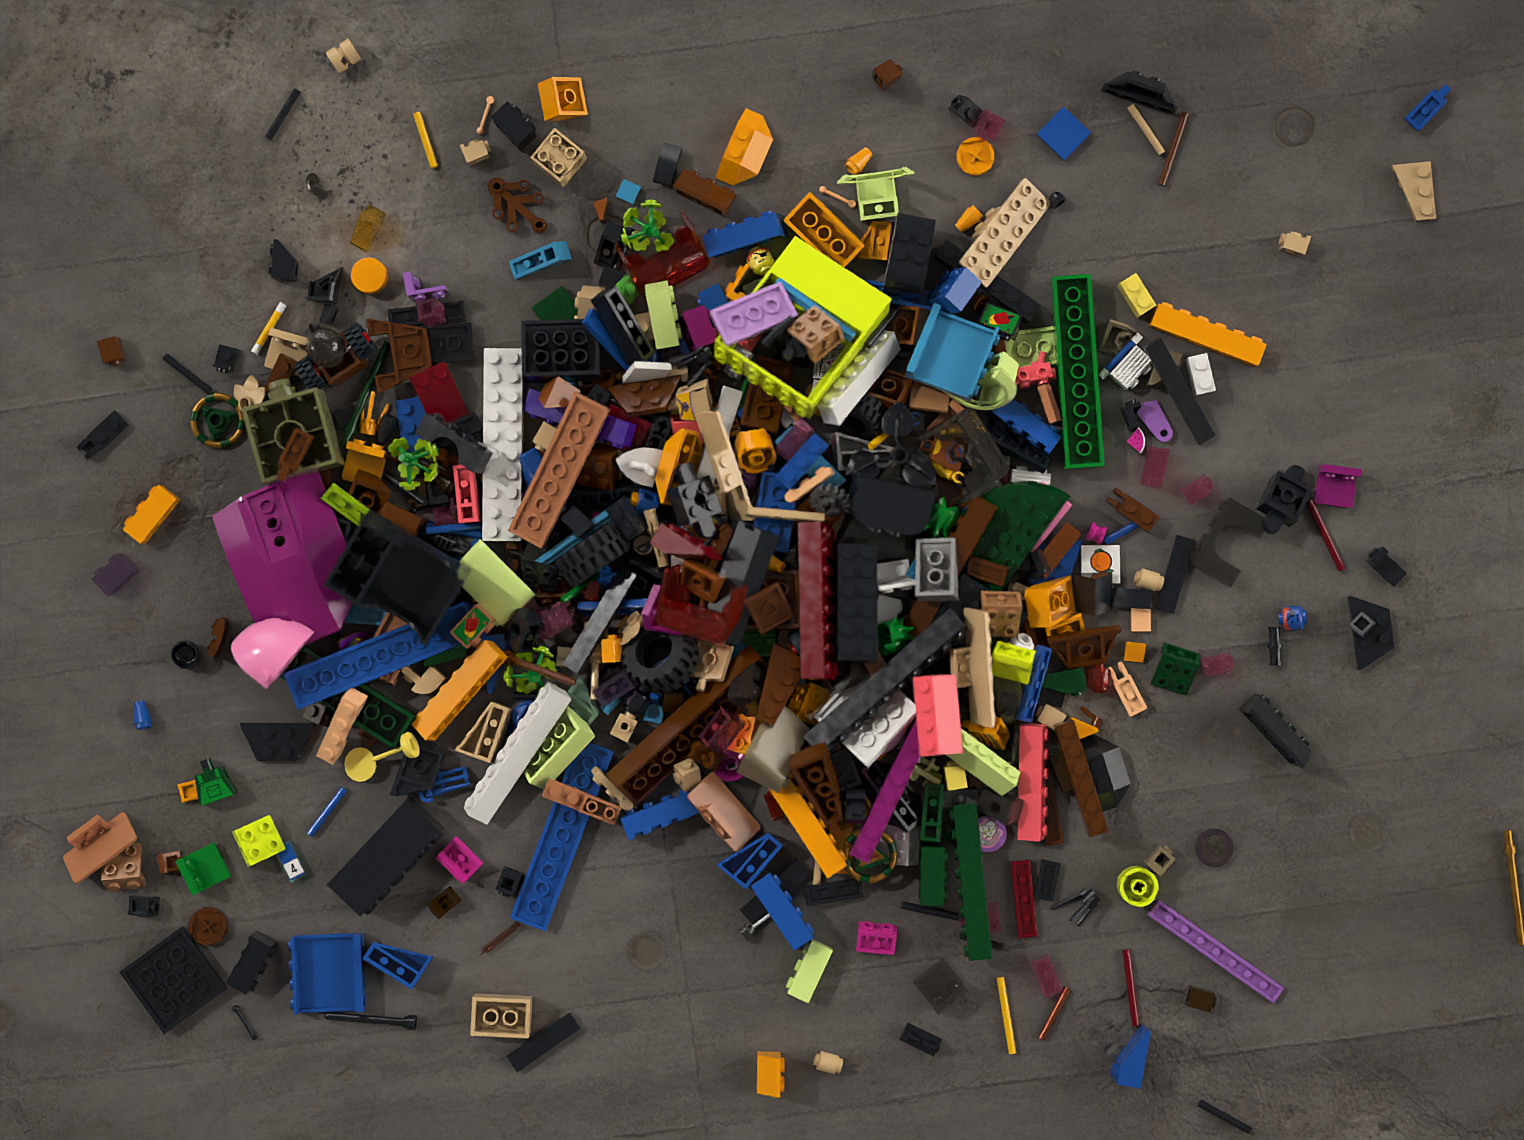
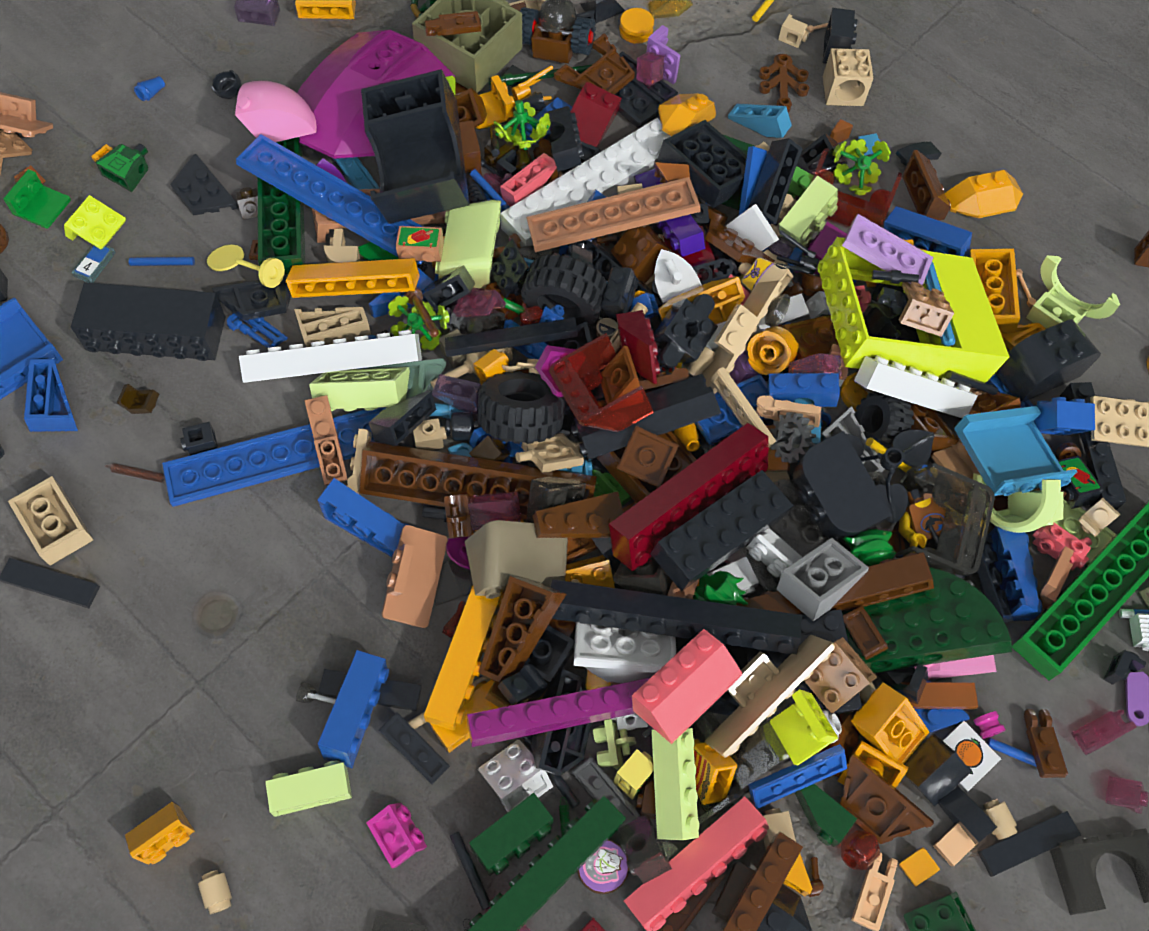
camera: 40 degrees right, 25 degrees down
light nougat arch [316,688,368,765] -> none
dark pink bracket [436,836,483,884] -> none
light orange slope [537,77,588,121] -> none
tan brick [673,758,701,793] -> none
blue wedge [716,832,784,890] -> none
piece [842,828,897,884] -> none
light orange cone [845,147,873,175] -> none
dark green slope [919,783,944,845] -> none
light orange cone [955,205,983,233] -> none
black sticker [1038,687,1065,708] -> none
dark pink tile [1126,427,1146,454] -> none
none -> black slope [369,390,437,447]
none -> light orange wedge [658,93,716,136]
none -> clear smoke hat [764,294,790,327]
none -> tan bracket [1078,498,1120,537]

